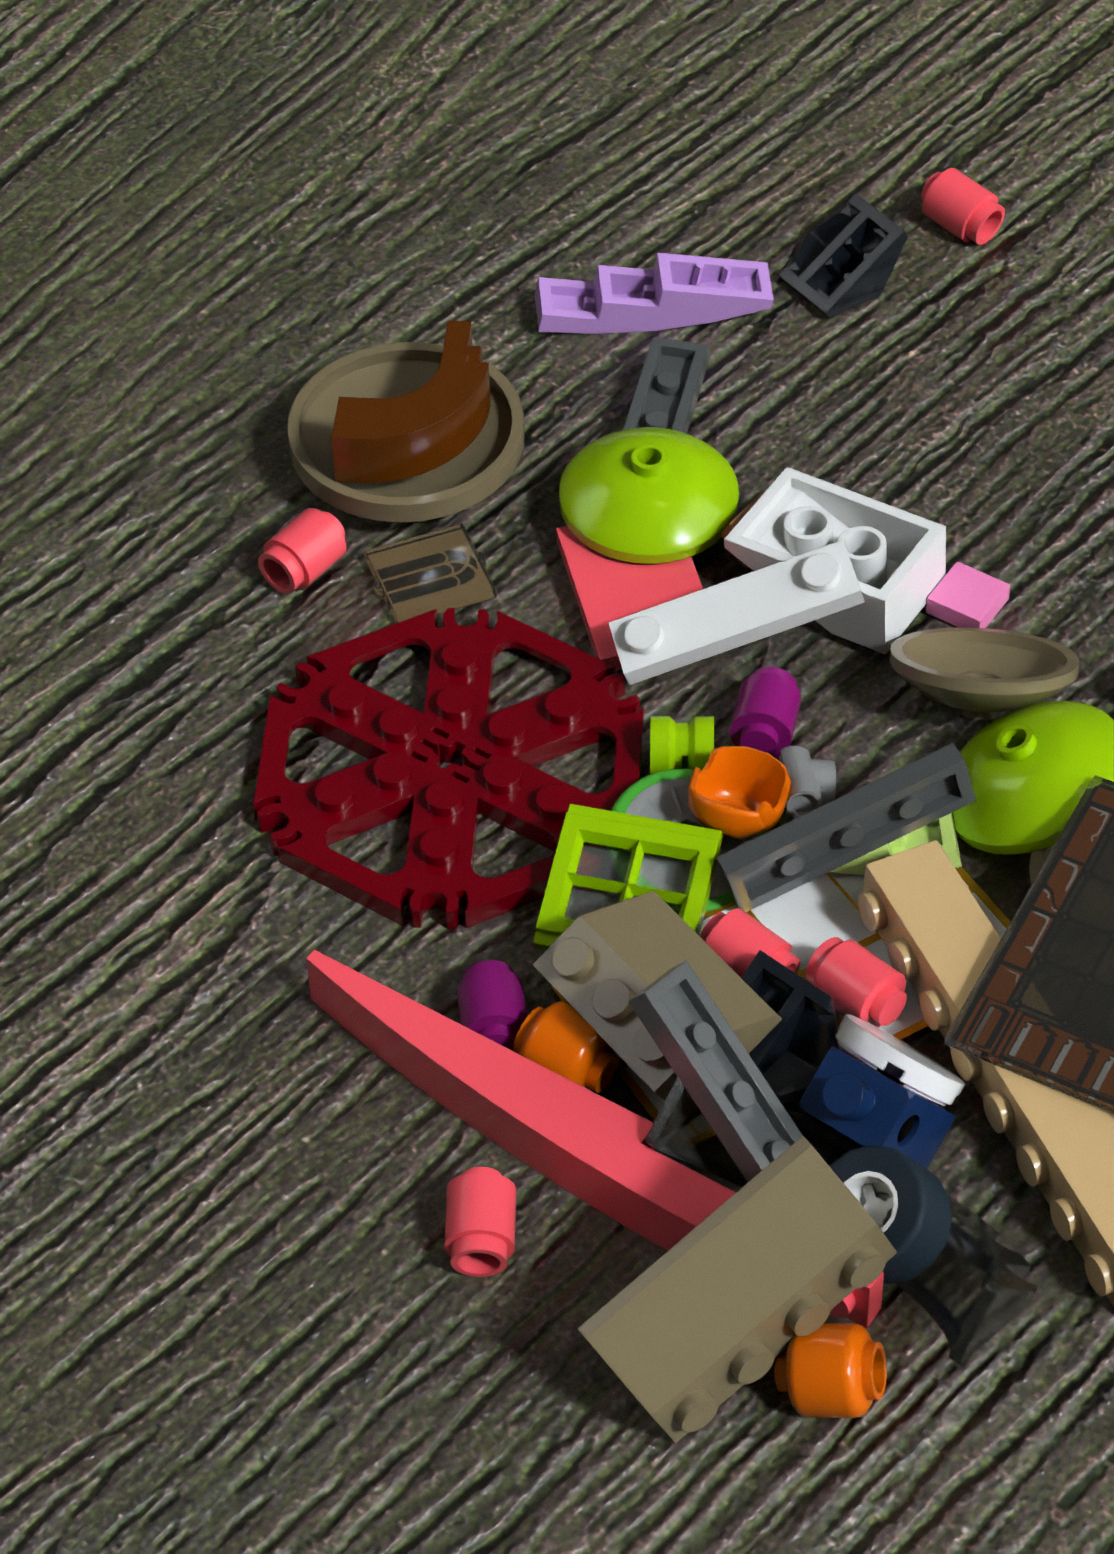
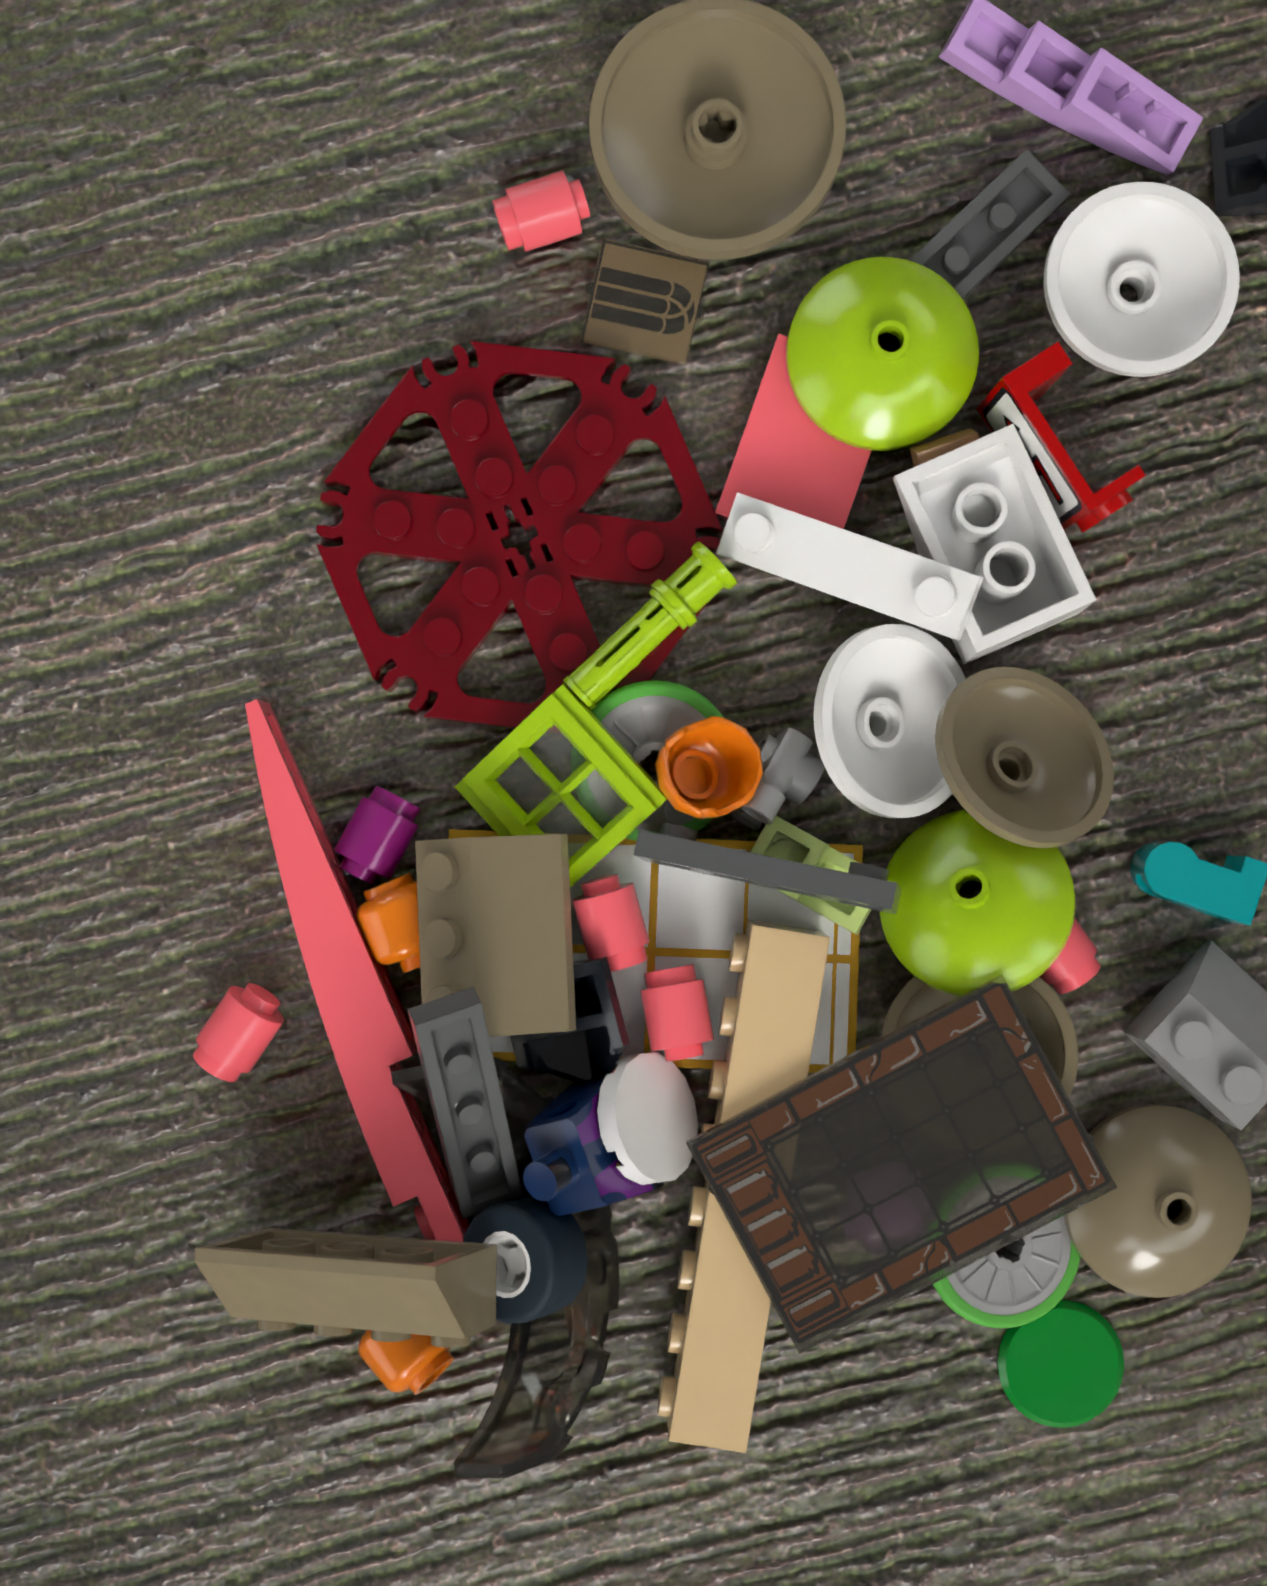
camera: 30 degrees right, 40 degrees up
reddish brown arch [331,320,491,483] -> none
lime wheel [650,716,714,775] -> none
magenta brick [729,667,801,758] -> none
bright pink tile [926,561,1010,628] -> none
none -> lime pin [563,541,737,710]
none -> white dish [814,624,966,818]
none -> red panel [976,342,1146,533]
none -> white dish [1044,182,1240,377]

